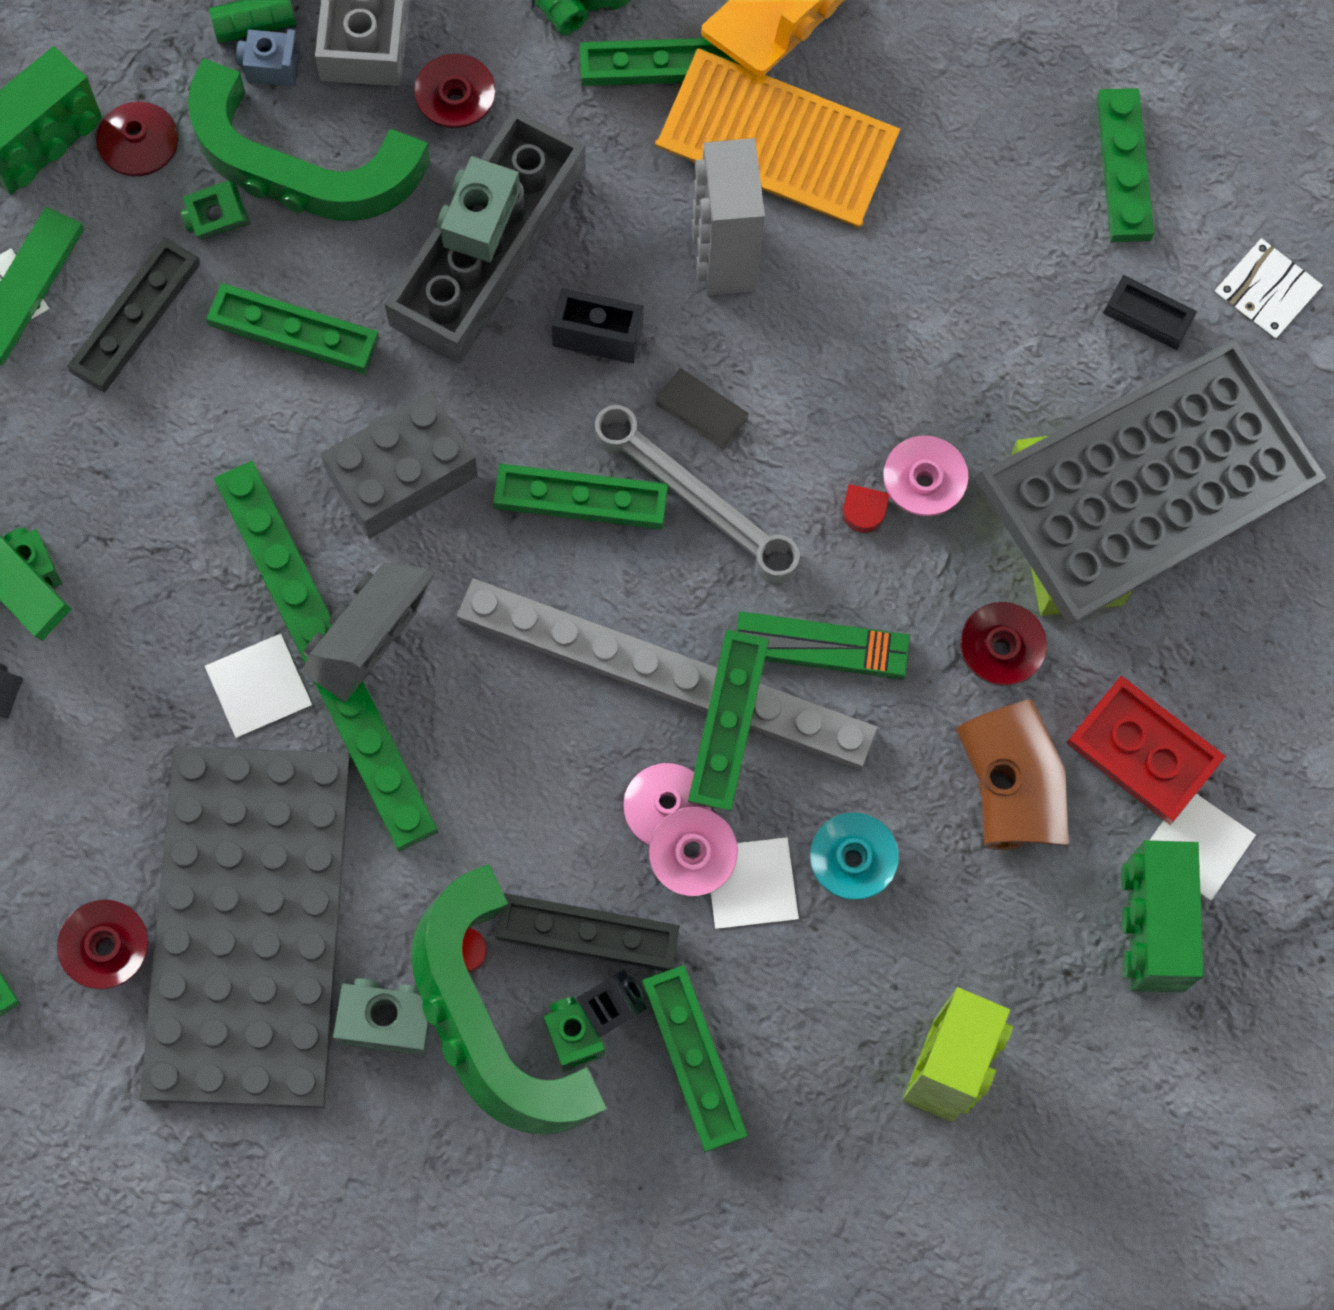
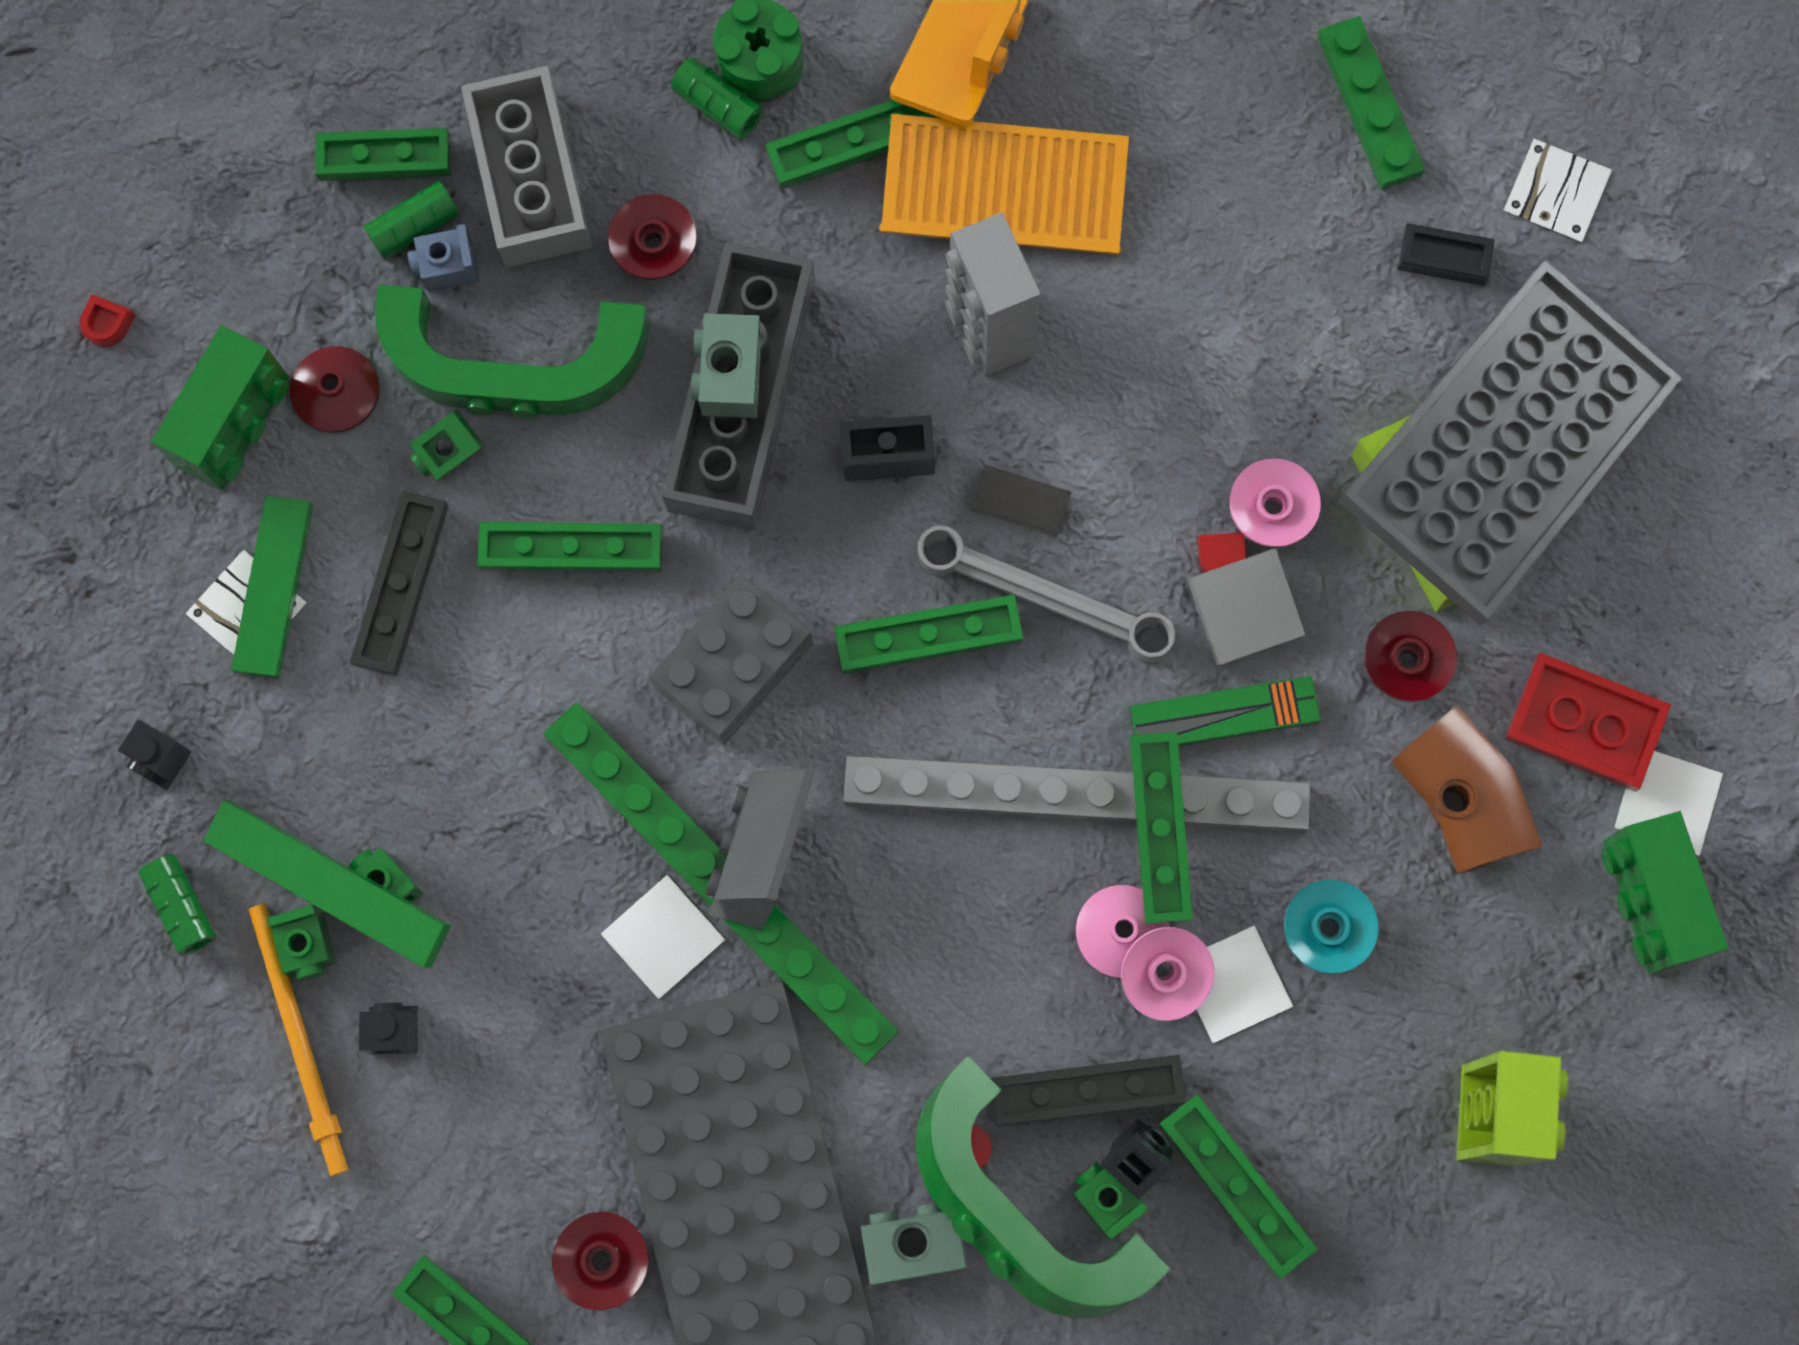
camera: 10 degrees left, 5 degrees up
none -> light grey tile [1187,548,1305,665]

